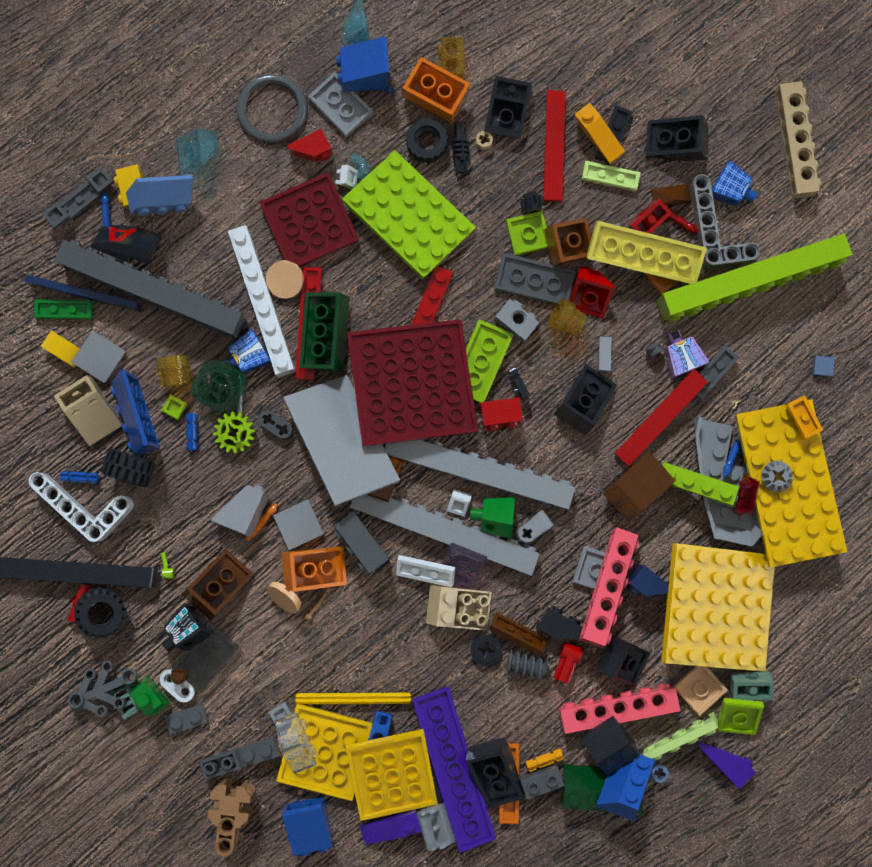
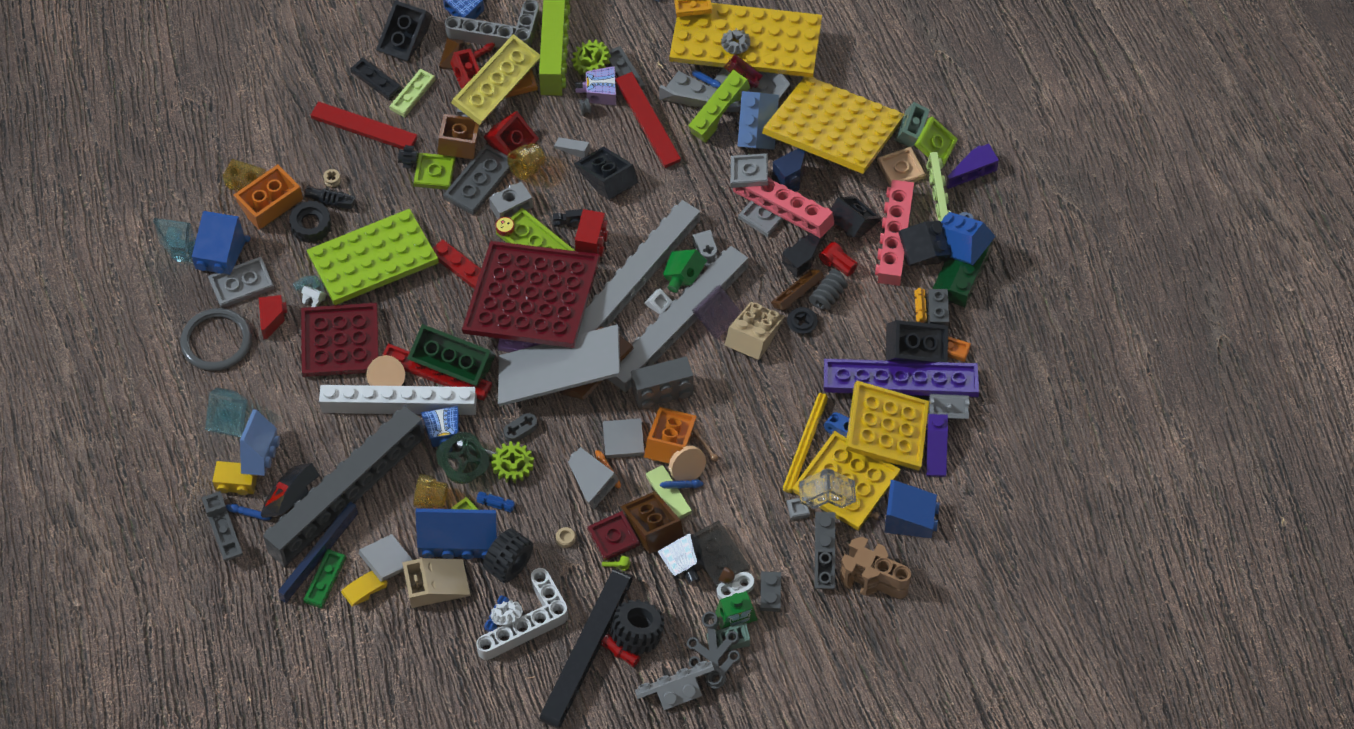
camera: 65 degrees left, 25 degrees down
white plate [396,555,455,588] -> none
black slope [484,76,532,139] -> none
light orange slope [575,103,625,164] -> none
reddish brown slope [603,452,676,522] -> none
none -> white gear [490,600,523,625]
none -> tile [496,217,515,236]
none -> tan tile [556,527,576,548]
none -> lime gear [571,39,611,77]
none -> dark red plate [587,511,640,562]
none -> light grey bracket [635,661,714,710]
none -> yellowish green tile [646,465,692,519]
none -> blue piece [660,479,704,489]
none -> light grey tile [730,153,768,188]
none -> medium blue slope [737,91,779,150]

